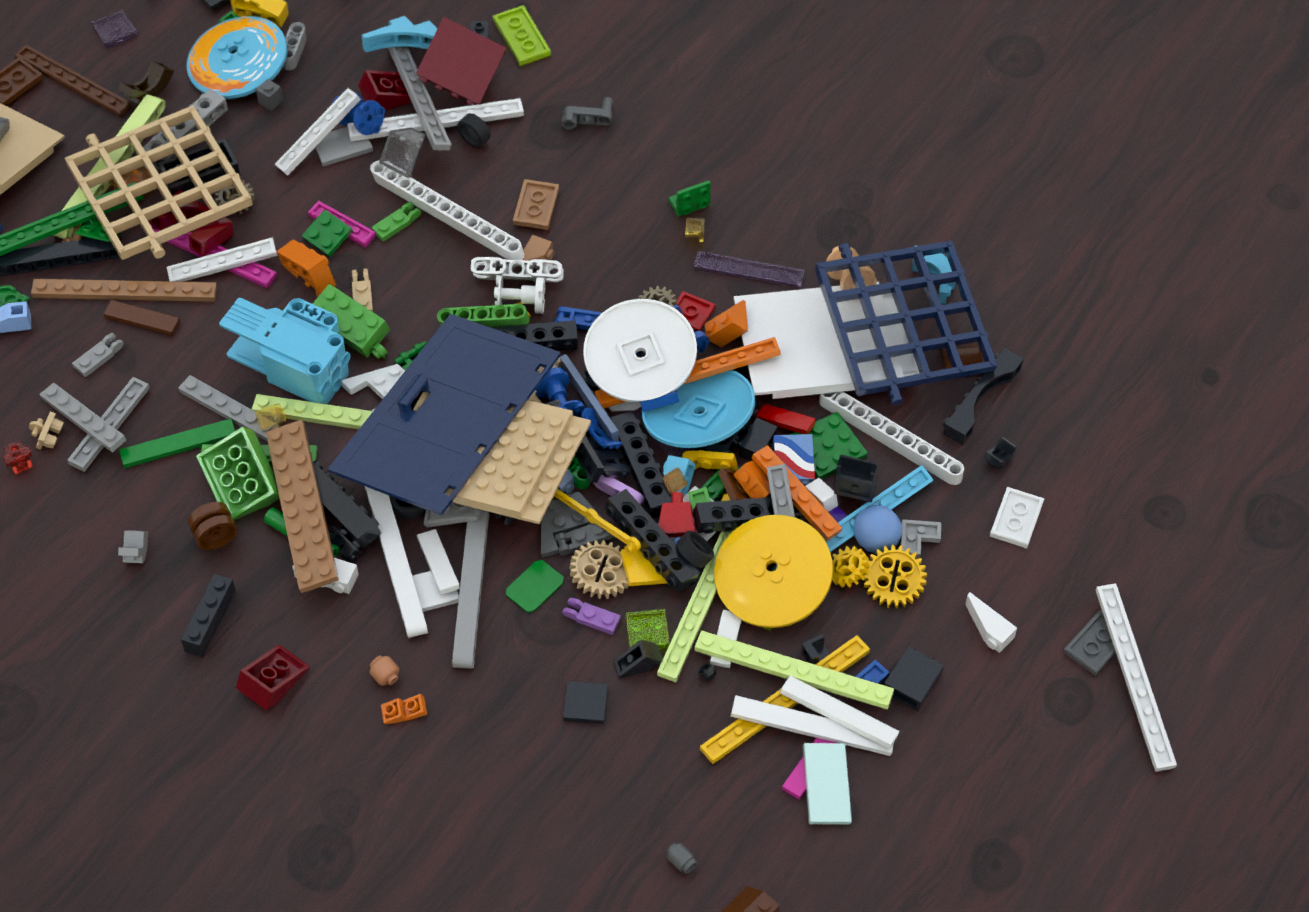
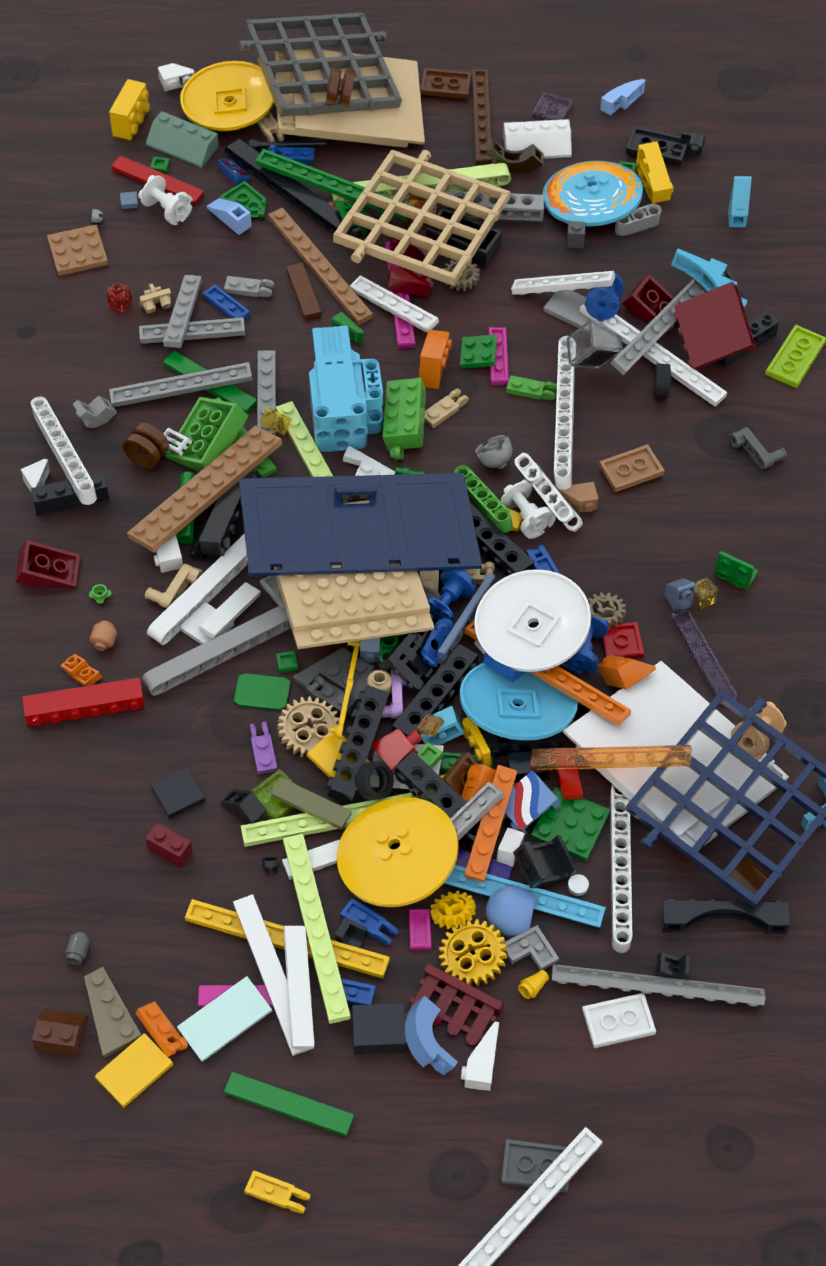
camera: 55 degrees right, 0 degrees up
none -> white slope [21,459,50,493]
none -> red brick [22,678,145,726]
none -> white beam [31,397,97,505]
none -> dark tan wing [84,967,141,1059]
none -> bright green plate [89,584,112,604]
none -> yellow tile [95,1033,173,1108]
none -> light grey plate [109,362,253,407]
none -> orange plate [136,1001,188,1056]
none -> tan beam [145,564,203,609]
none -> dark red brick [145,823,193,868]
none -> white tile [163,428,192,456]
none -> blue tile [202,284,251,320]
none -> green tile [224,1072,354,1137]
none -> yellow hinge [244,1171,311,1214]
none -> olive tile [271,778,352,830]
none -> green tile [276,651,298,673]
none -> green slope [331,312,364,345]
none -> blue hinge [340,898,399,946]
none -> tan head [367,670,392,695]
none -> medium blue arch [405,996,458,1075]
none -> dark pink tile [409,909,431,951]
none -> dark red fence [409,964,504,1046]
none -> light grey cylinder [475,435,513,469]
none -> white slope [503,119,572,159]
none -> yellow cone [518,970,549,999]
none -> clear orange tile [530,745,692,770]
none -> light grey plate [552,964,765,1006]
none -> white tile [568,874,589,896]
none -> sand blue slope [664,578,696,612]

